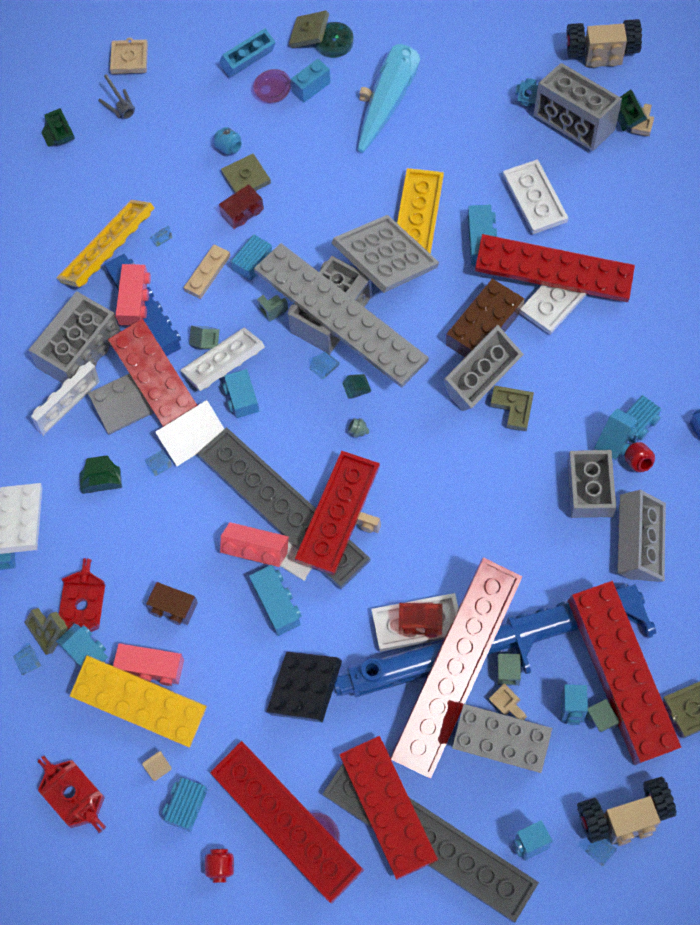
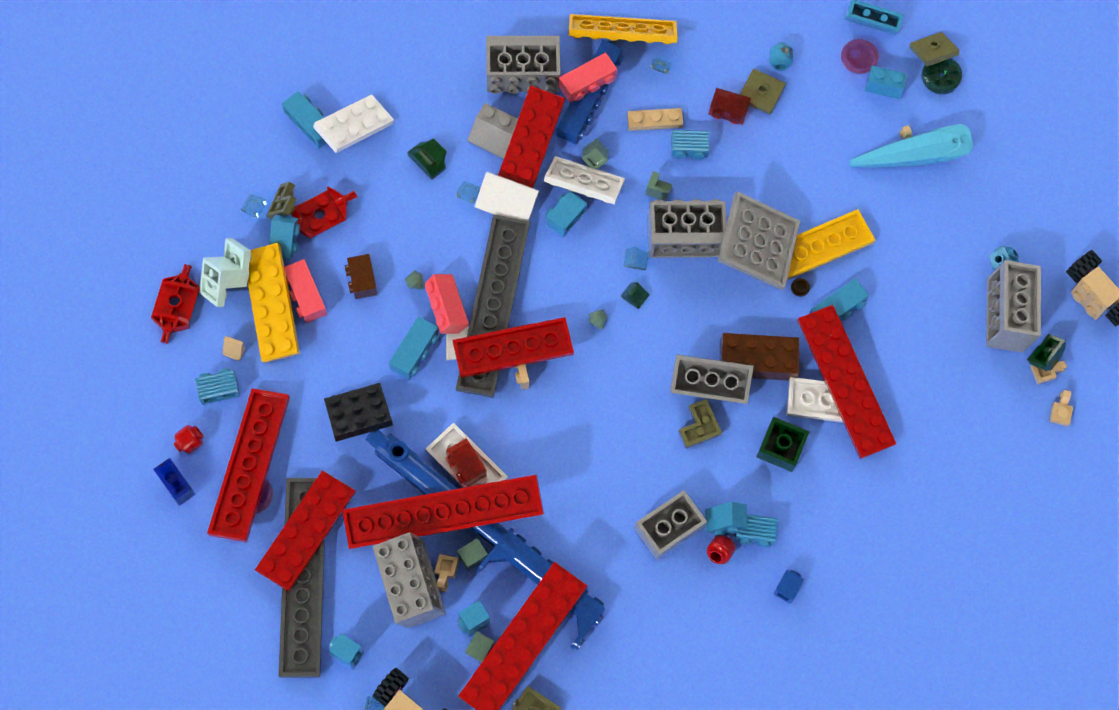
camera: 45 degrees right, 5 degrees up
white plate [31,361,100,436] -> none
light grey plate [254,243,429,388] -> none
white plate [503,159,568,234] -> none
light grey slope [617,489,666,582] -> none
none -> clear blue brick [153,458,196,506]
none -> light aqua bracket [199,238,251,307]
none -> sand green plate [405,270,424,289]
none -> dark green brick [756,417,809,472]
none -> dark brown plate [791,278,810,297]
none -> tan plate [1049,390,1073,426]

